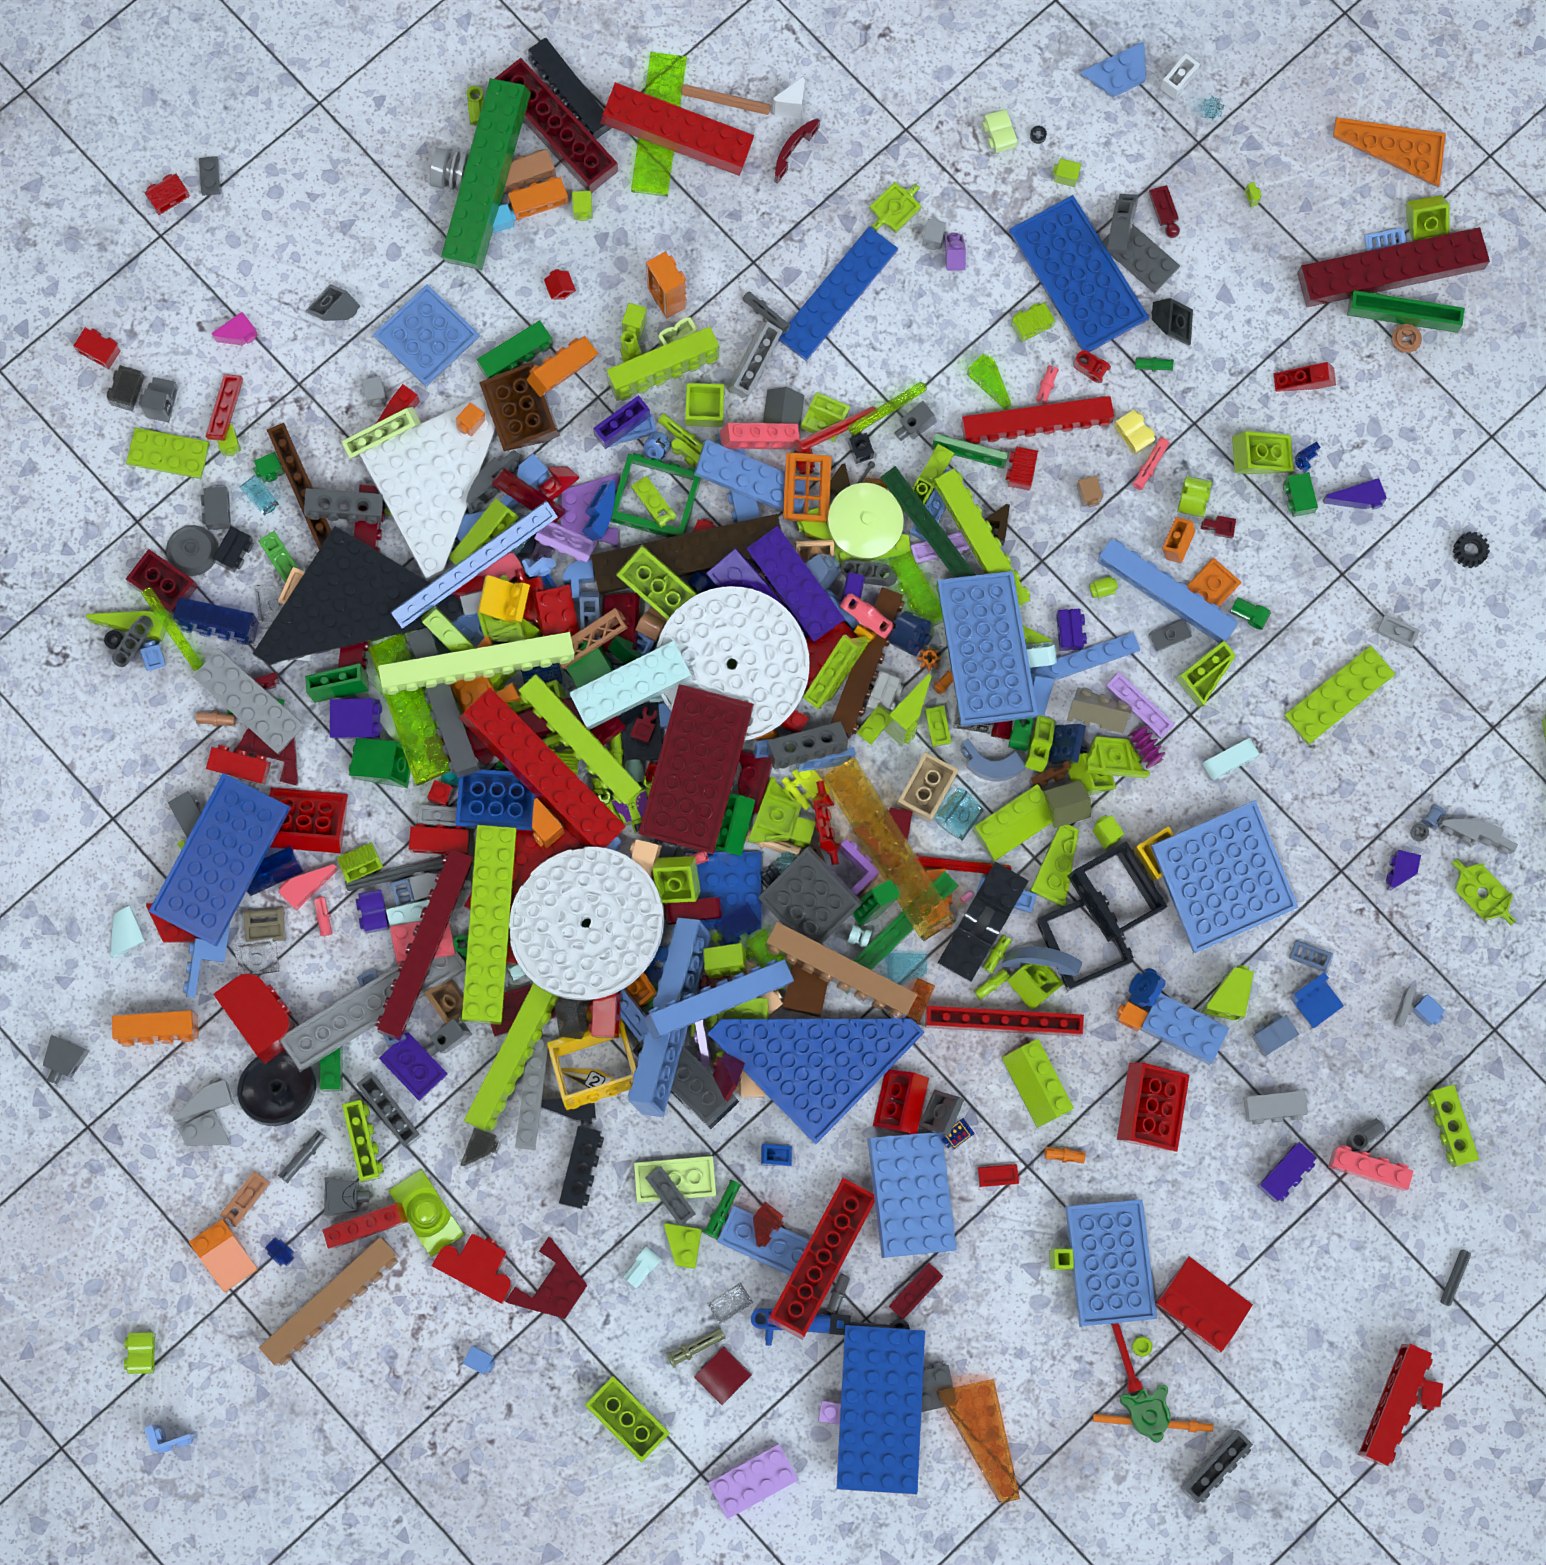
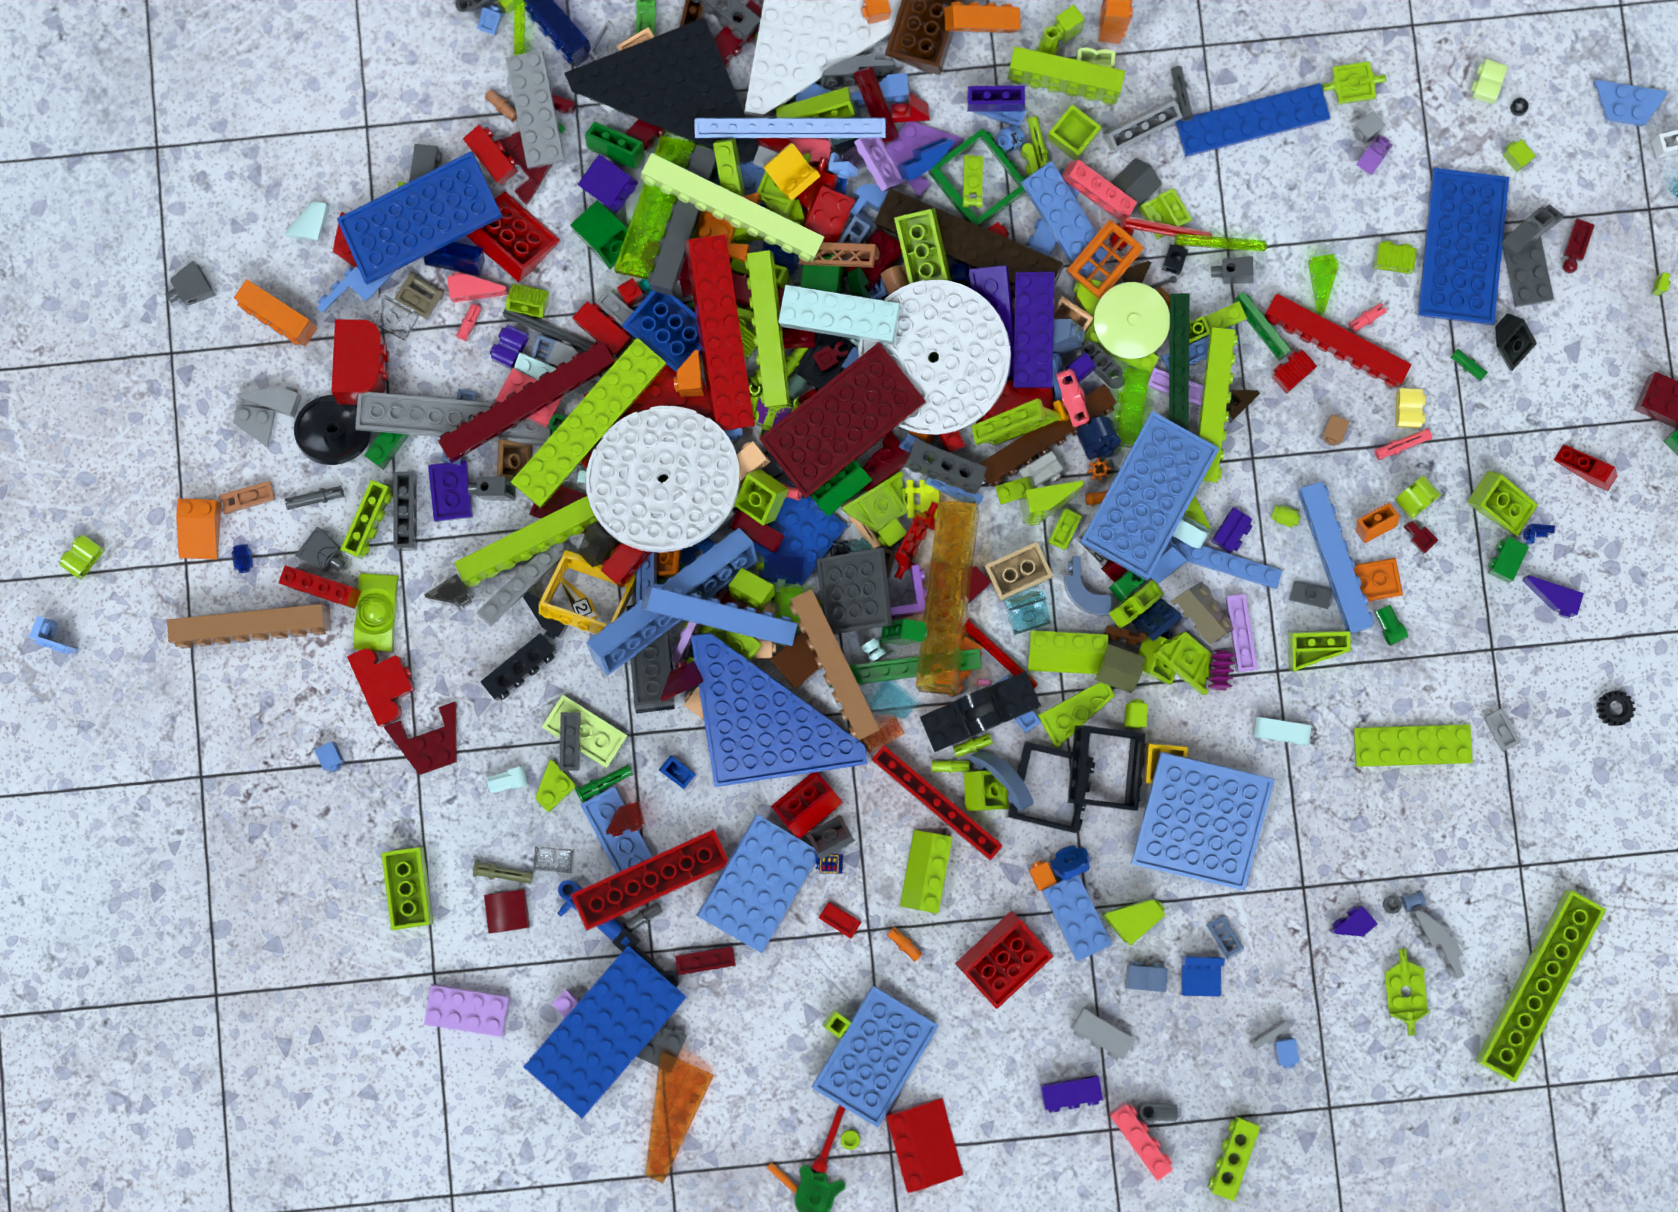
camera: 45 degrees right, 5 degrees up
red piece [1073,350,1111,383] -> none

